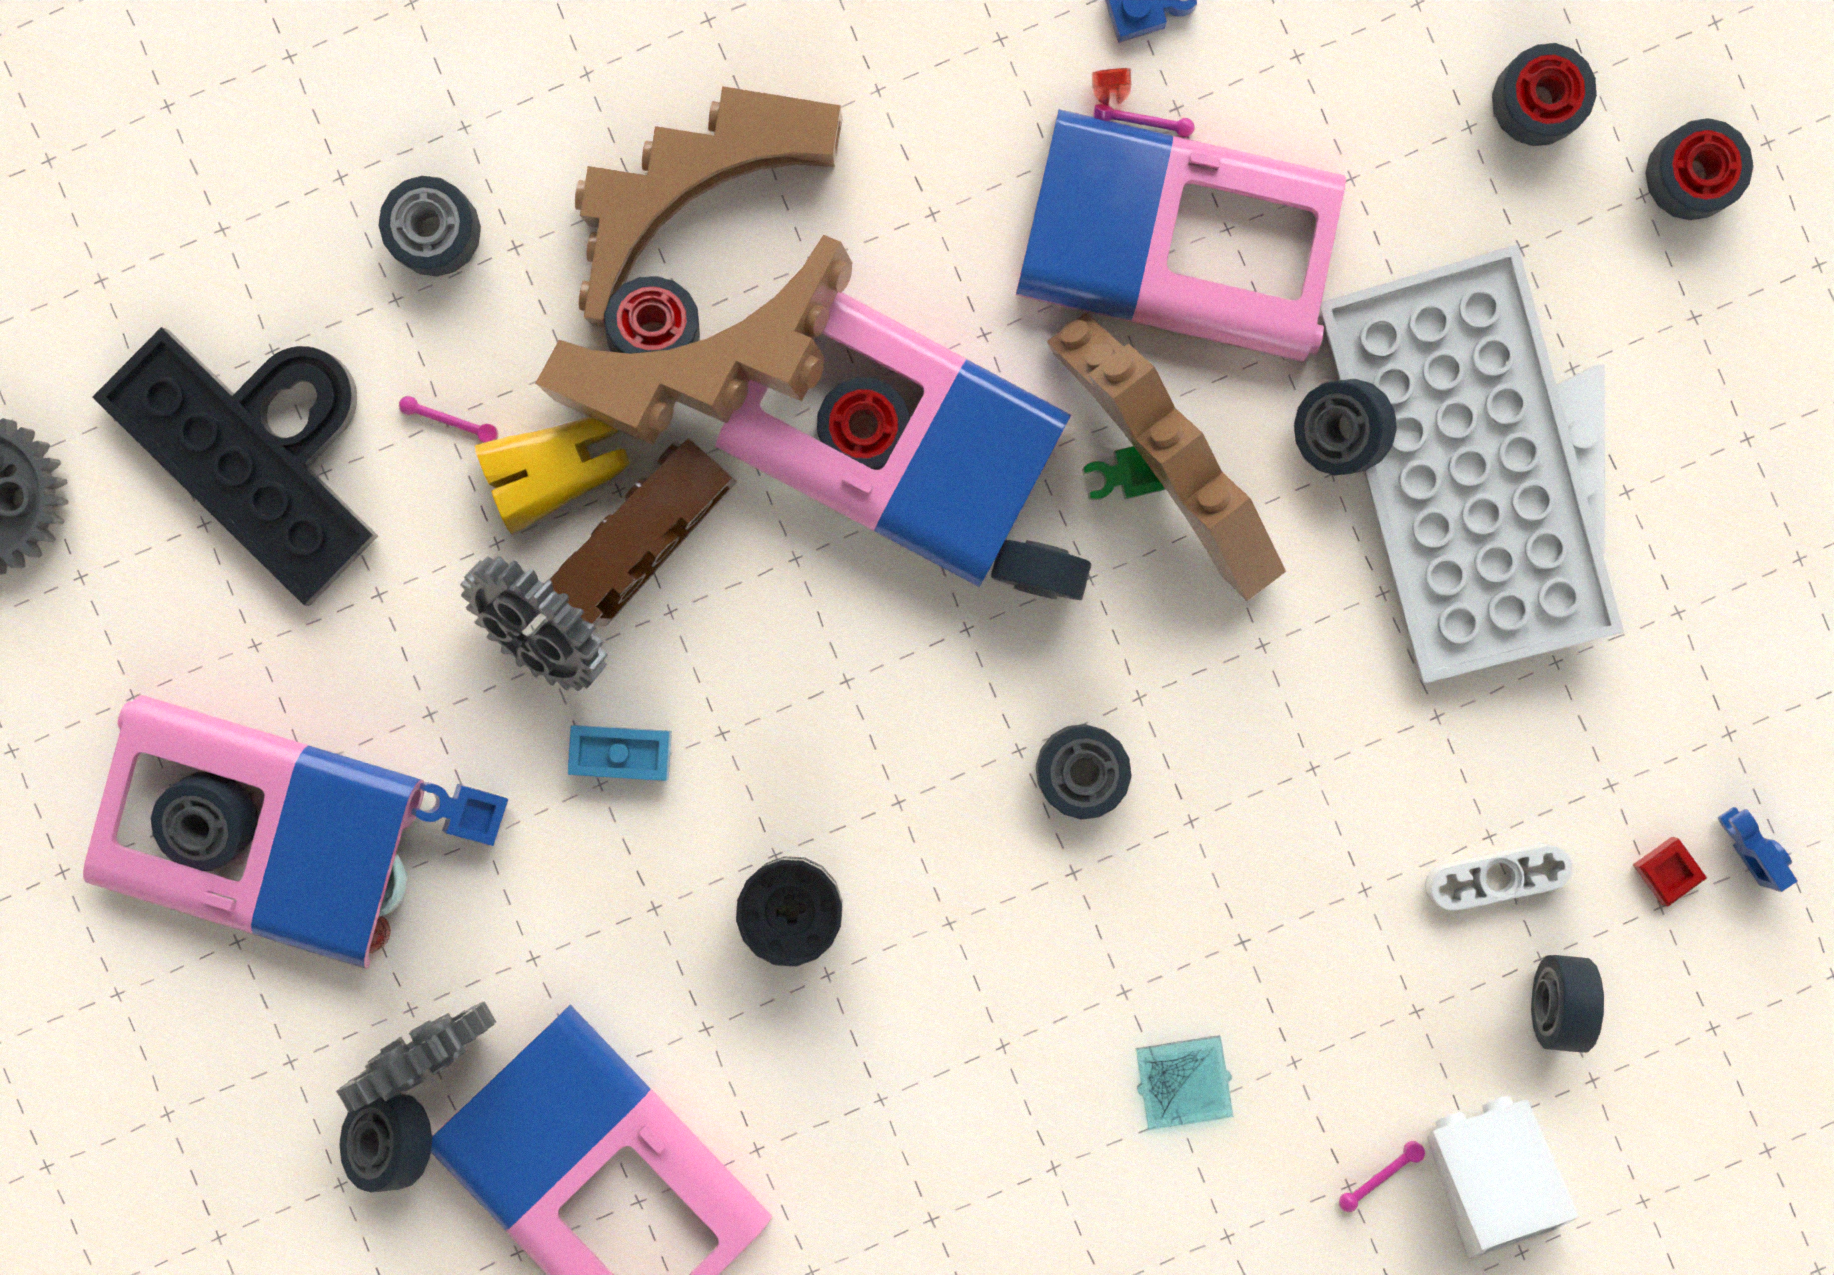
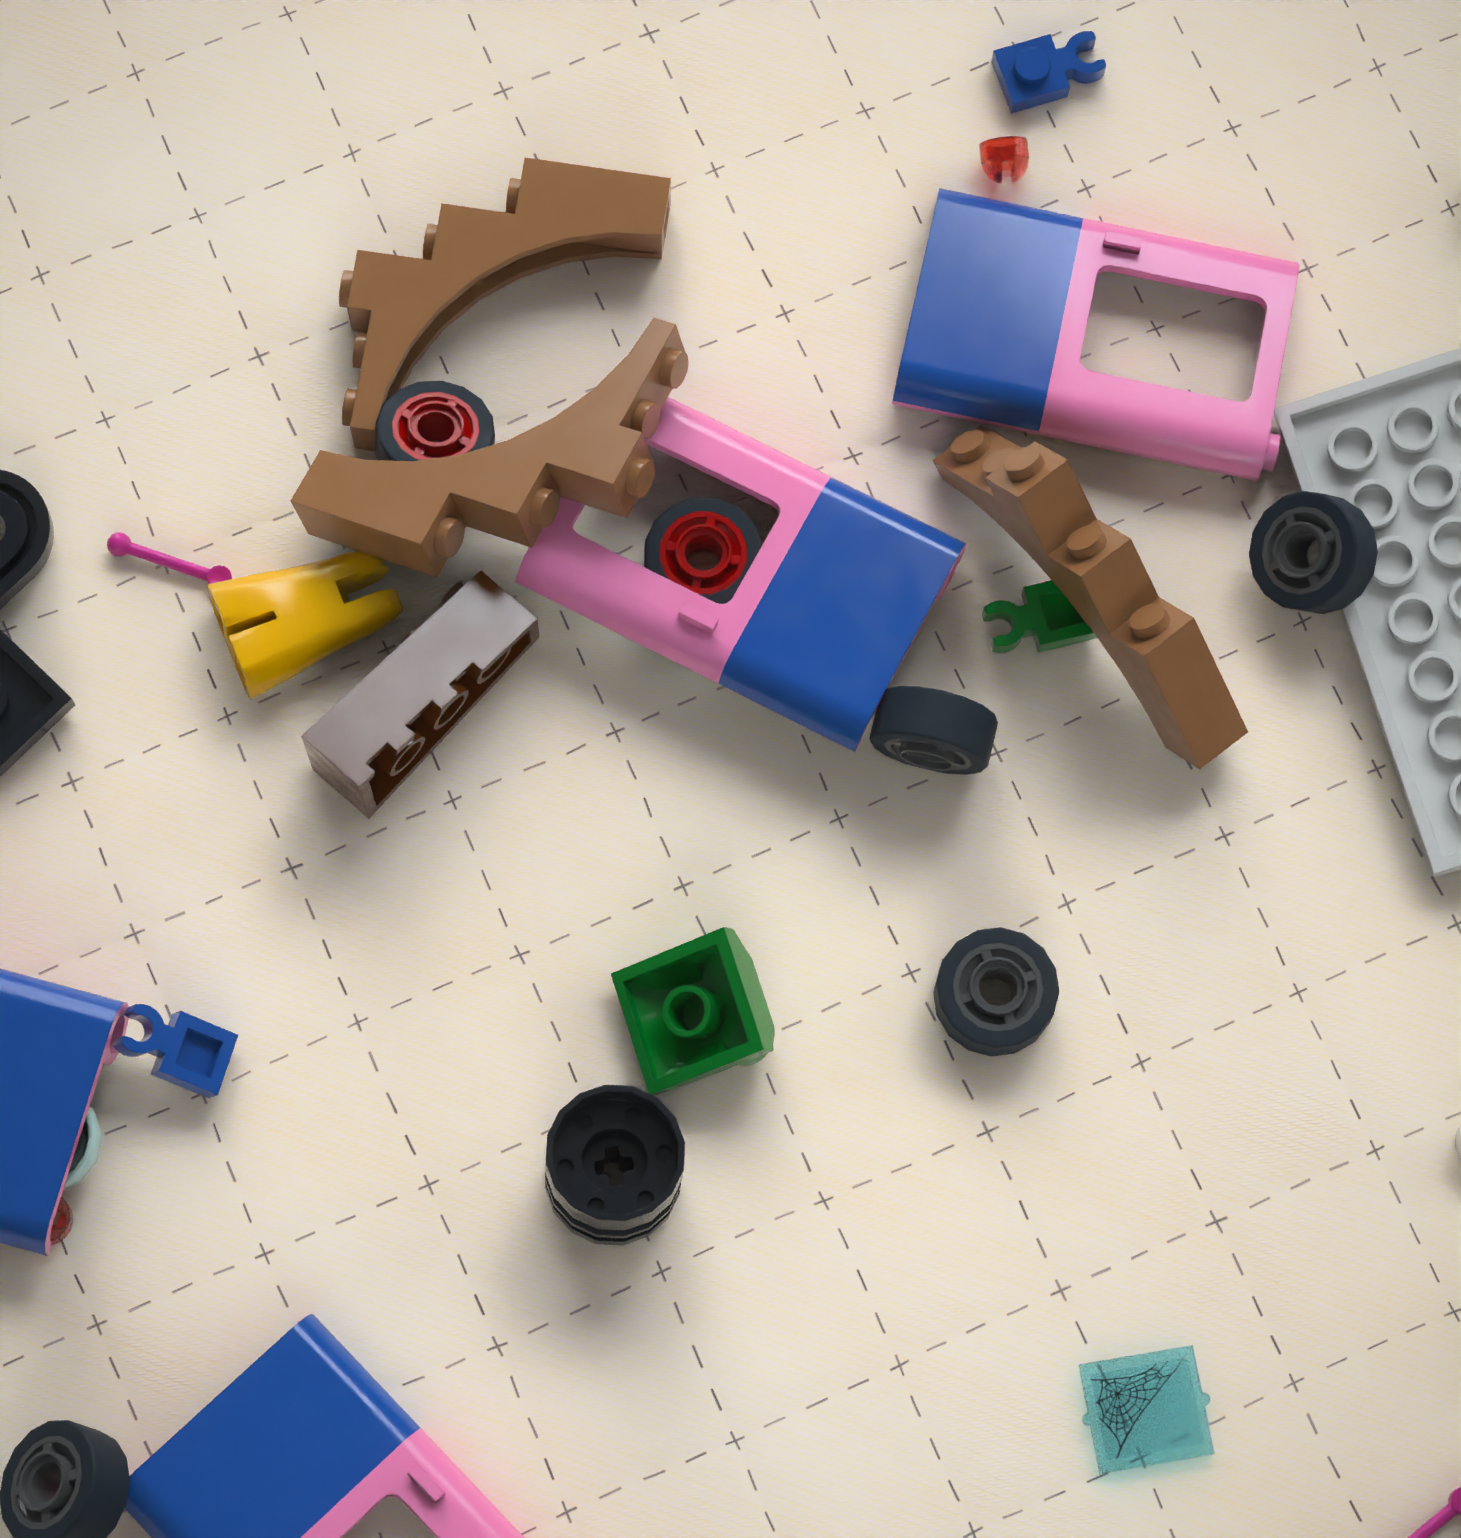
camera: 10 degrees left, 15 degrees down
dark grey gear [336,1001,496,1113] -> none
wheel [378,175,481,277] -> none
dark grey gear [460,556,608,691] -> none
dark azure plate [568,725,672,781] -> none
dark pink hinge [1093,104,1195,138] -> none
none -> green slope [611,927,775,1096]

